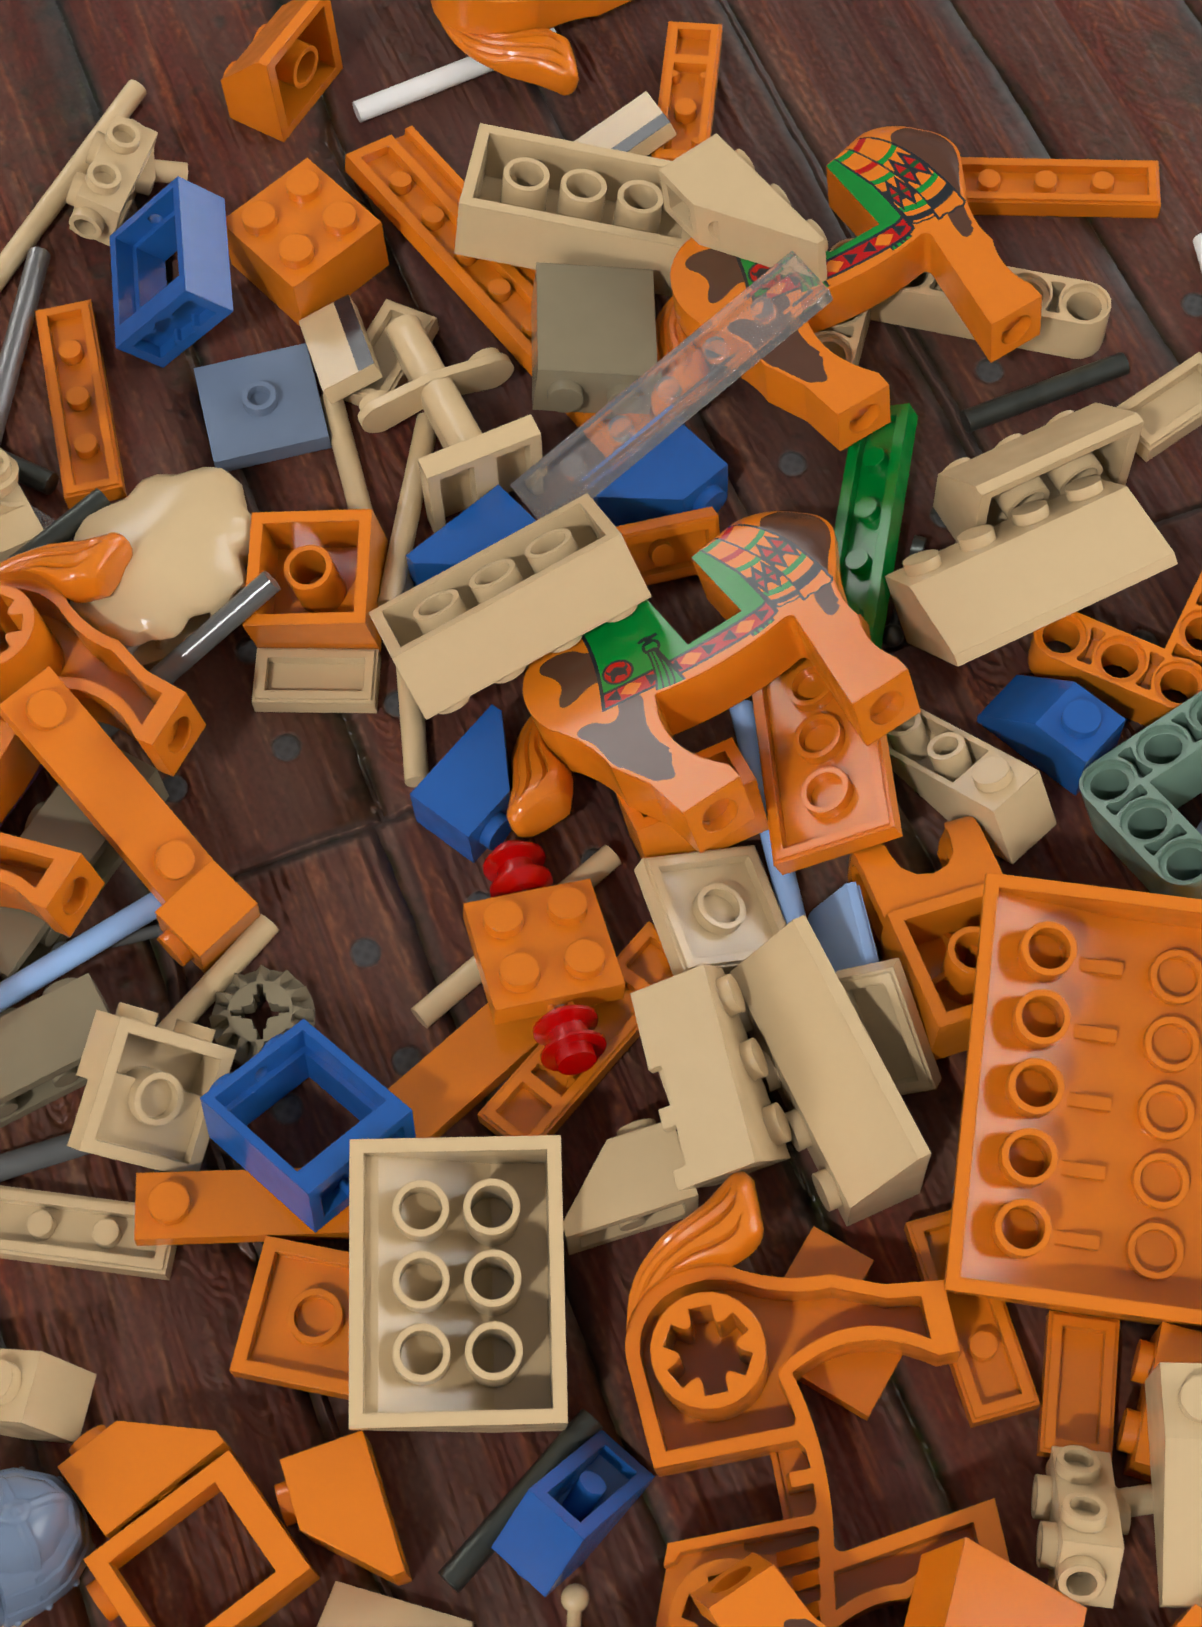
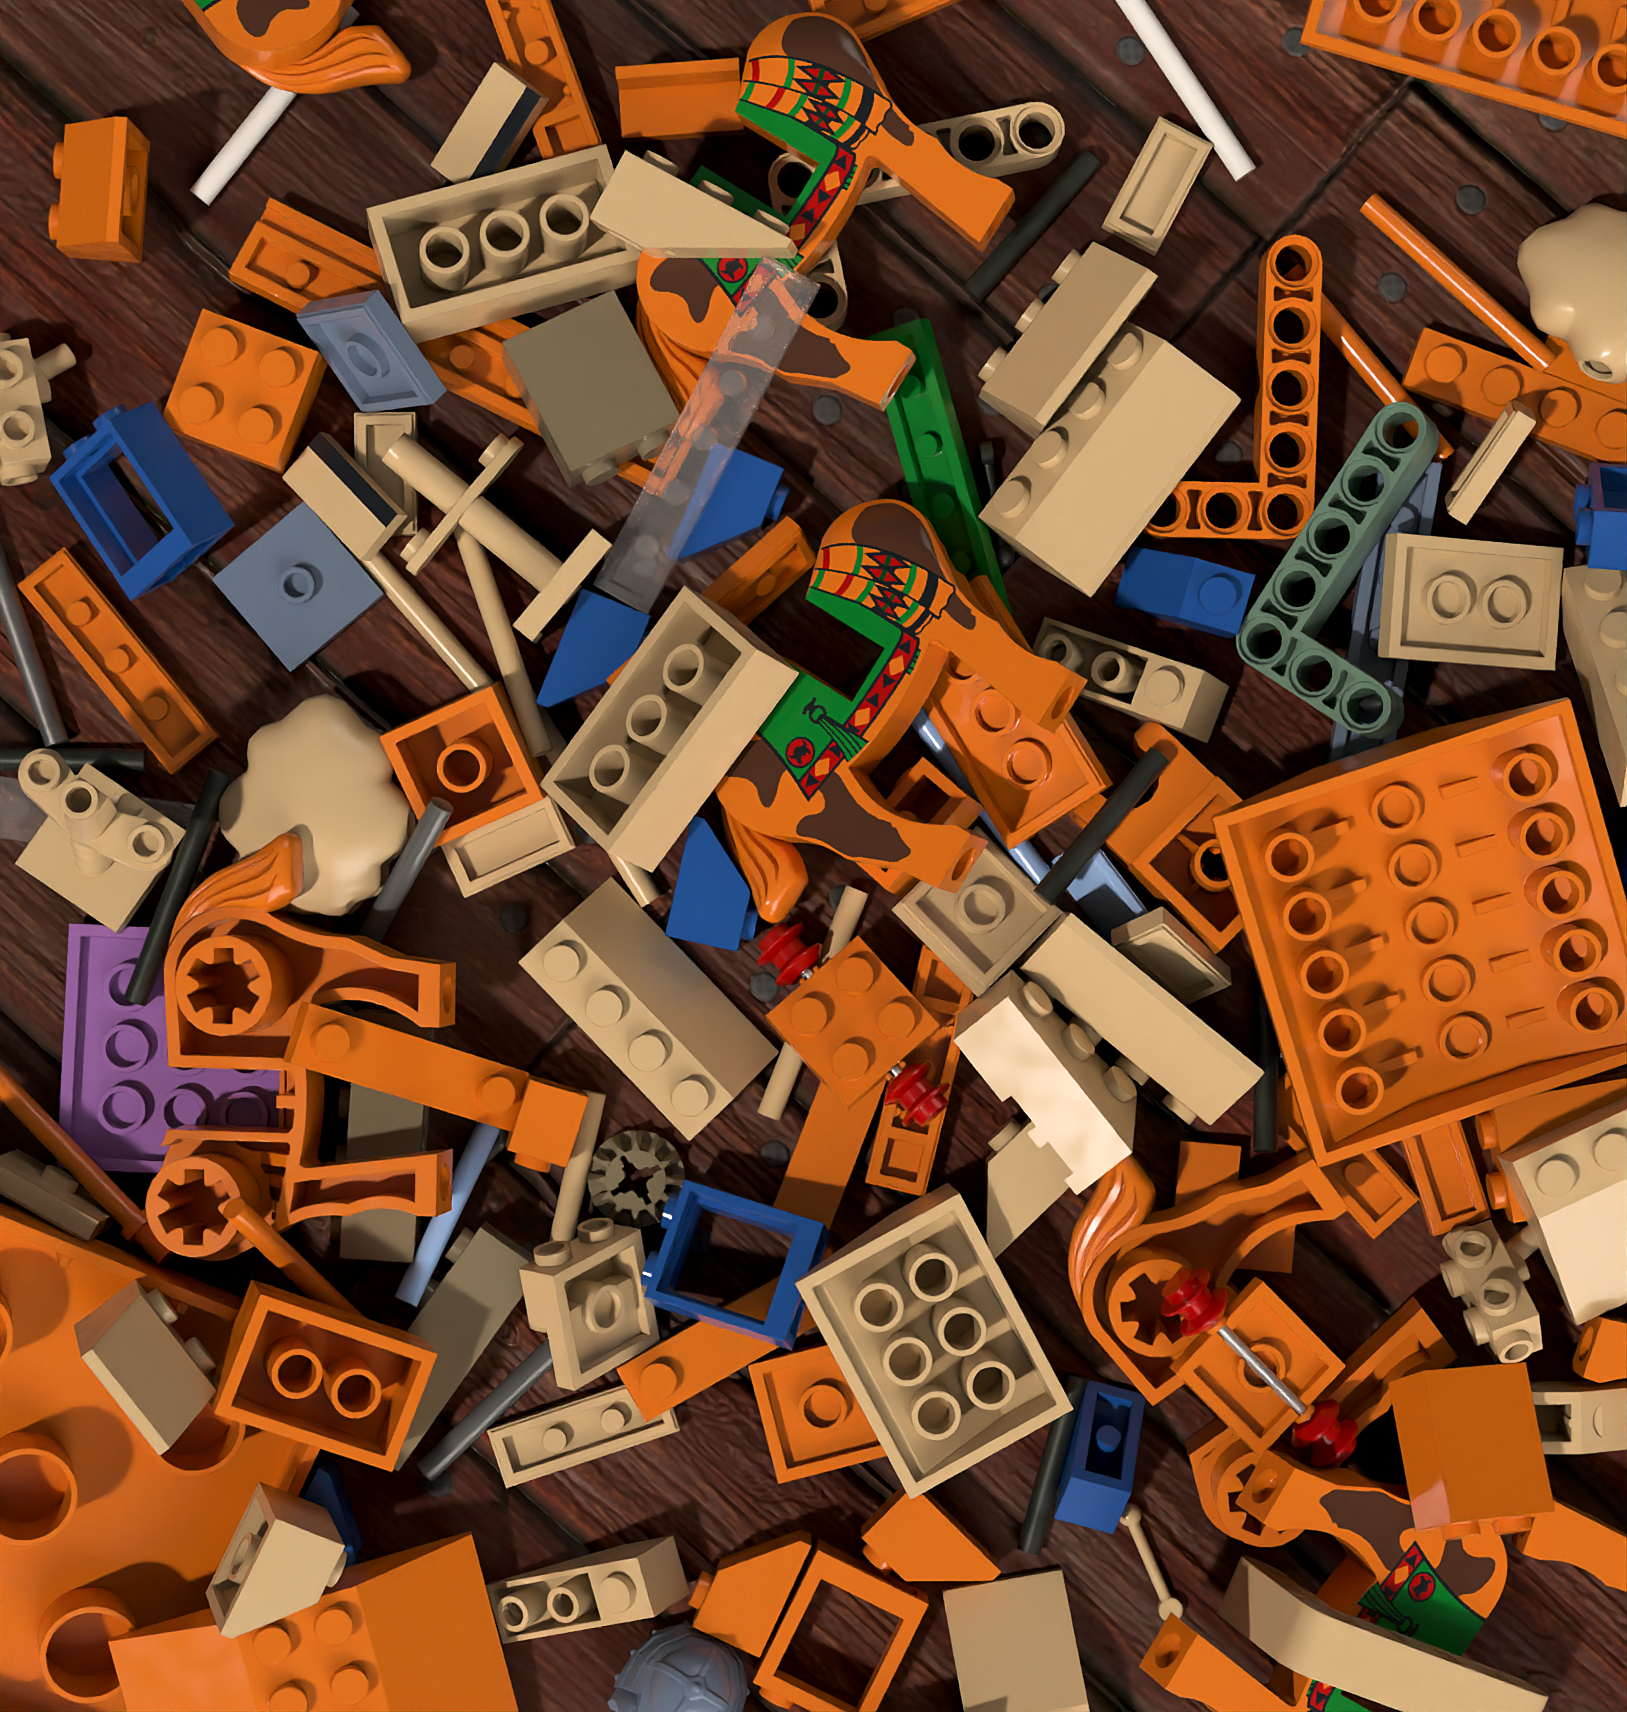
camera: 35 degrees left, 25 degrees up
none -> sand blue plate [296,289,447,413]
none -> tan slope [518,876,779,1141]
none -> orange panel [615,58,744,143]
none -> pearl dark grey bar [1033,747,1169,906]
none -> orange plate [1161,1268,1358,1467]
none -> pearl dark grey bar [1253,969,1278,1153]

